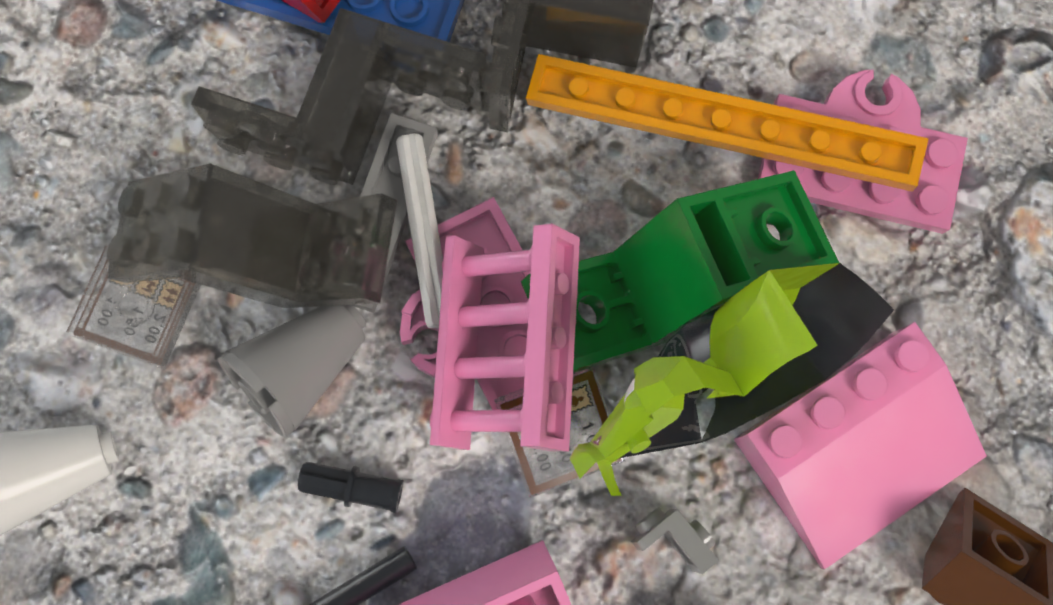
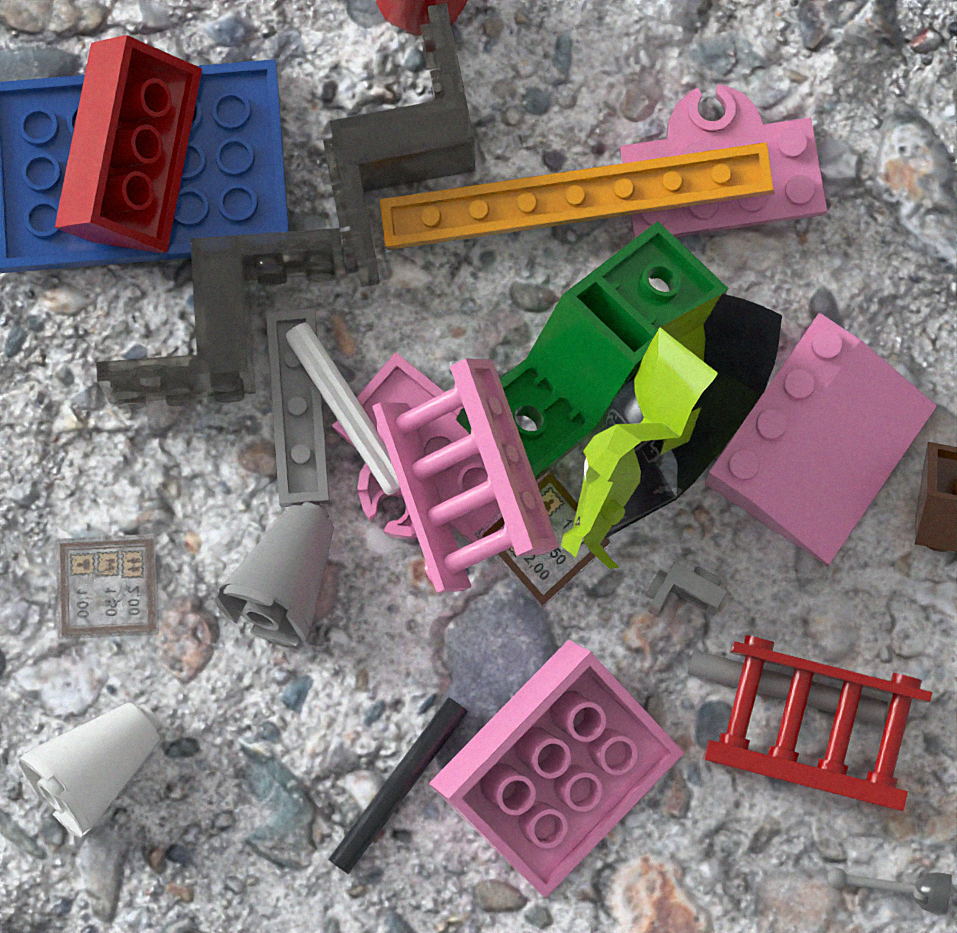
camera: 15 degrees left, 0 degrees up
clear smoke bracket [107,163,397,308] -> none
black axle [298,462,404,513] -> none

